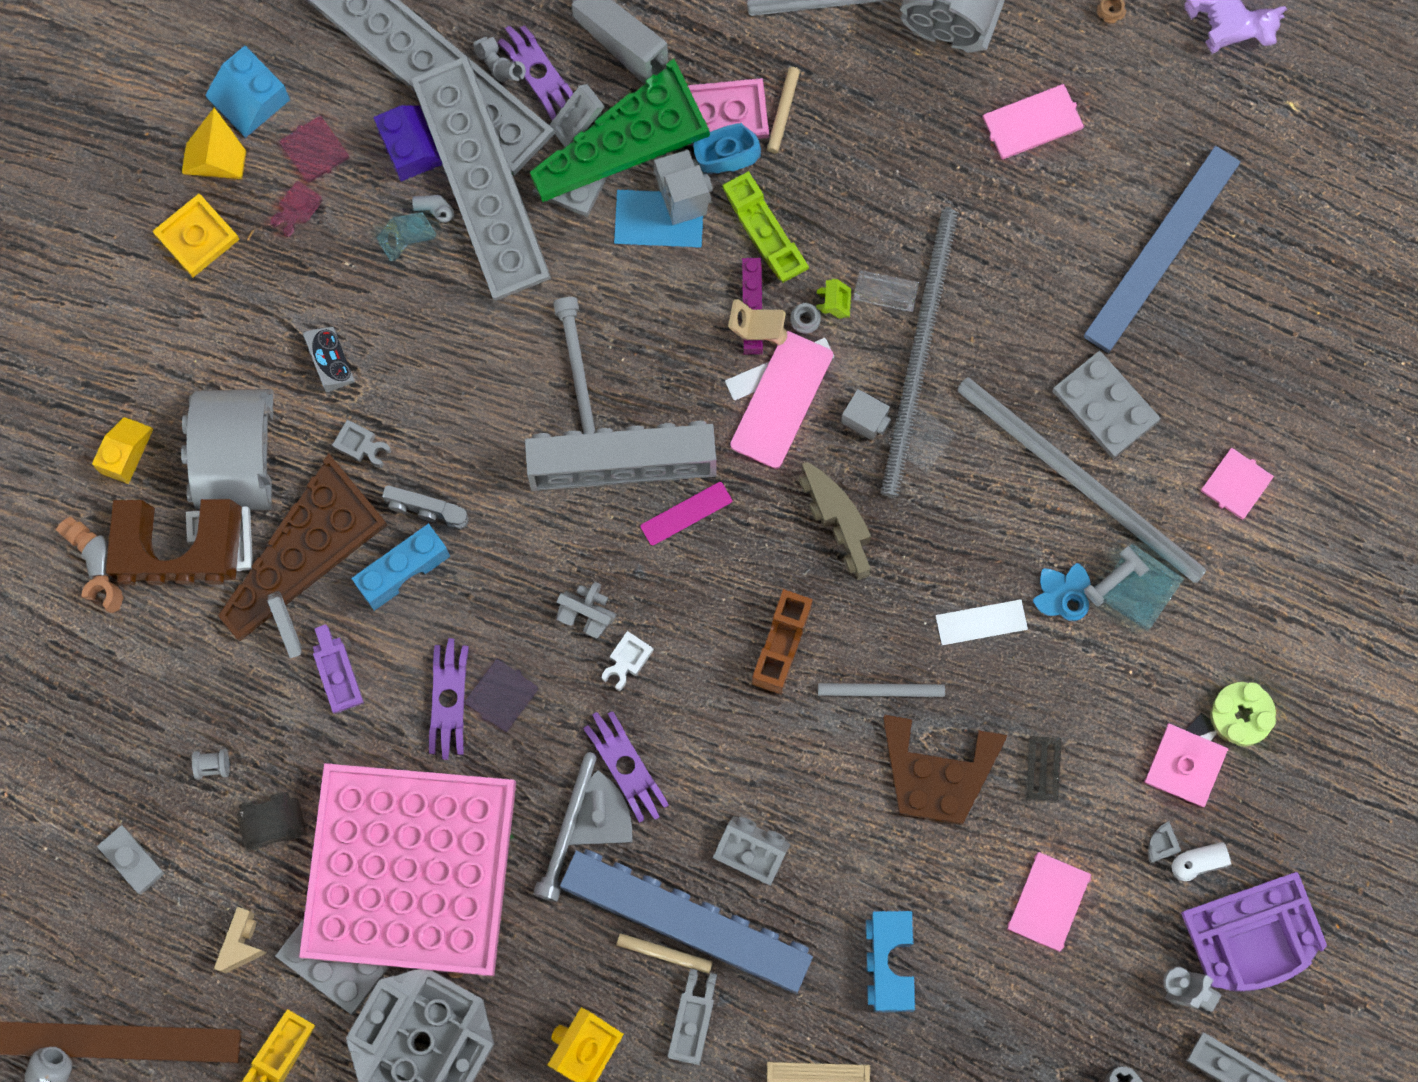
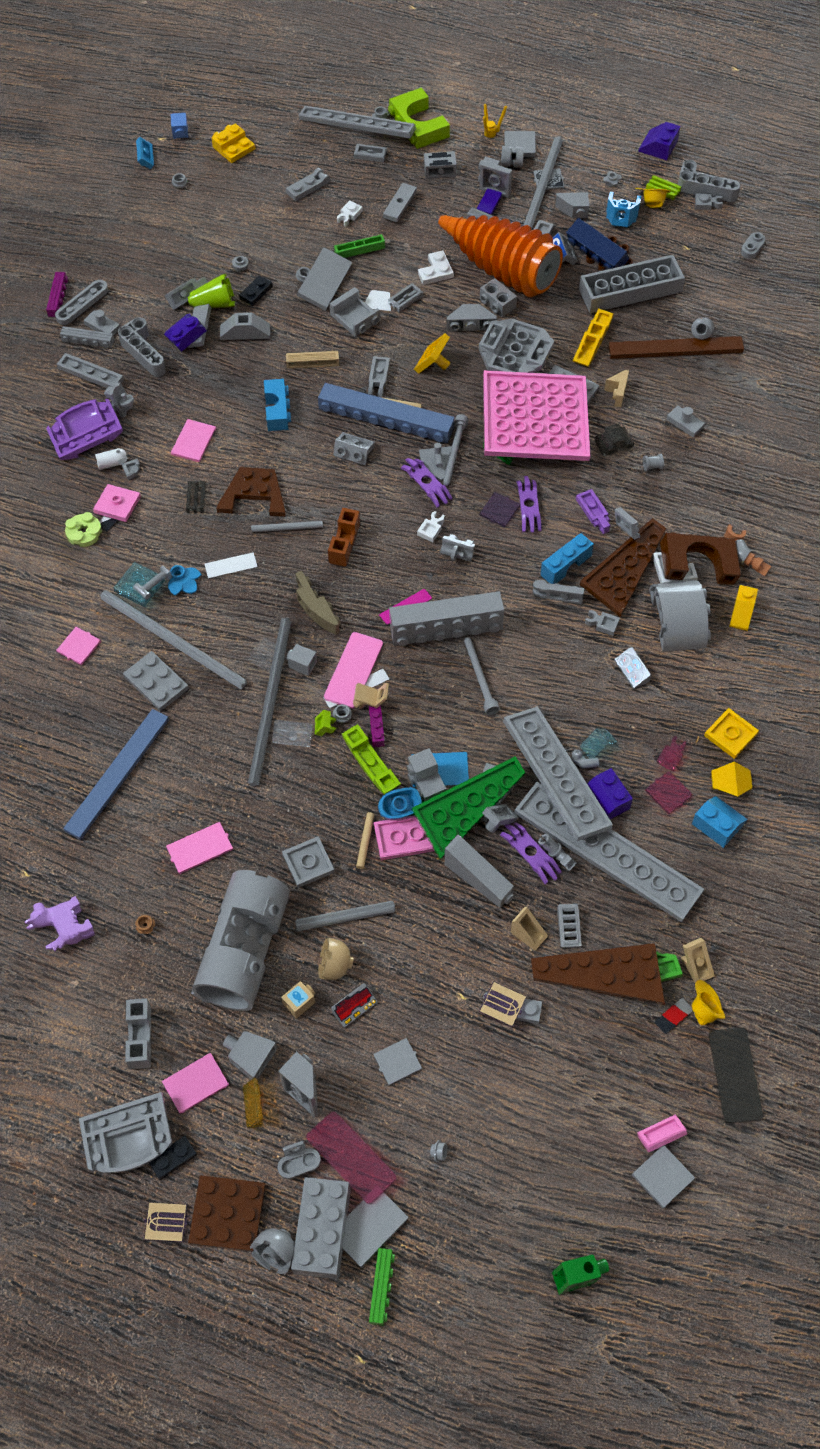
camera: 175 degrees right, 15 degrees down
none -> light grey plate [282,836,335,888]

